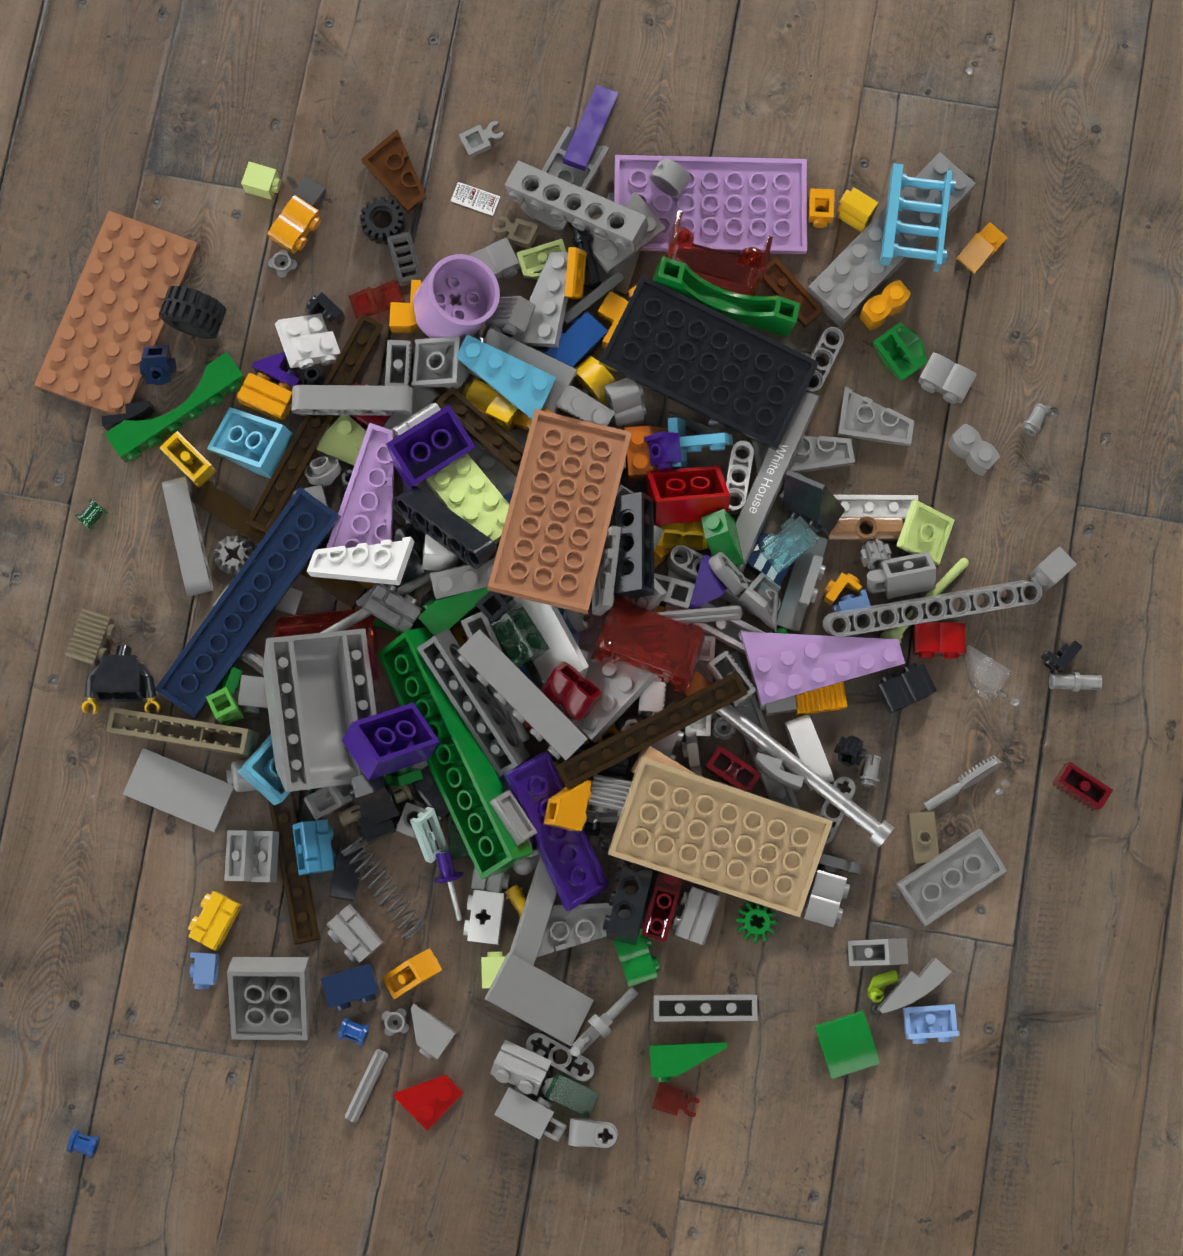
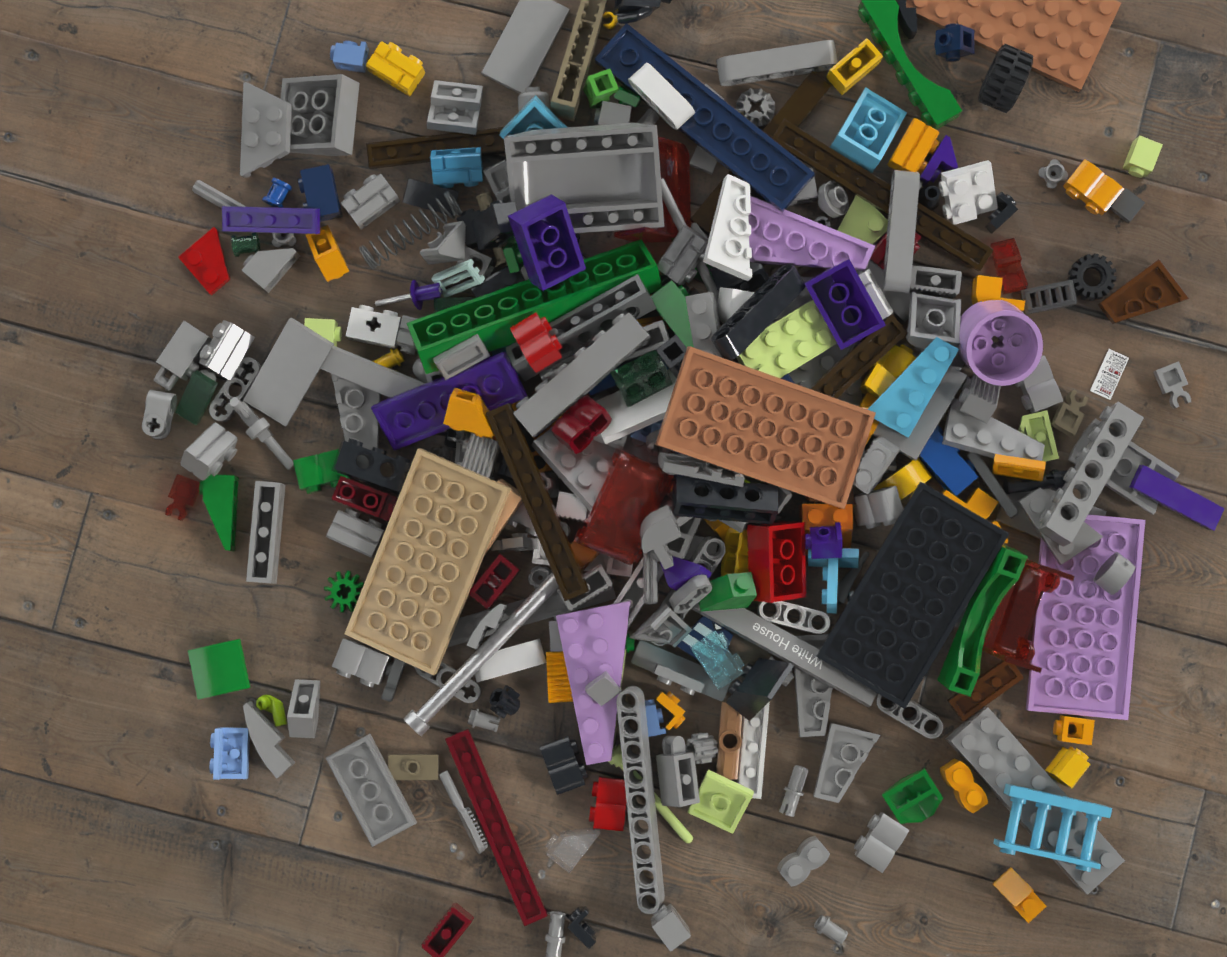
camera: 90 degrees right, 5 degrees up
none -> light grey brick [180,422,238,481]
none -> dark purple tile [222,206,320,234]
none -> clear green bush [231,232,261,257]
none -> light grey wing [240,82,292,178]
none -> light grey slope [420,221,466,265]
none -> dark red plate [445,728,548,926]
none -> red brick [510,312,563,373]
none -> light grey slope [585,671,622,706]
none -> white beam [628,63,695,130]
none -> light grey brick [640,505,681,570]
none -> light grey axle [779,765,808,817]

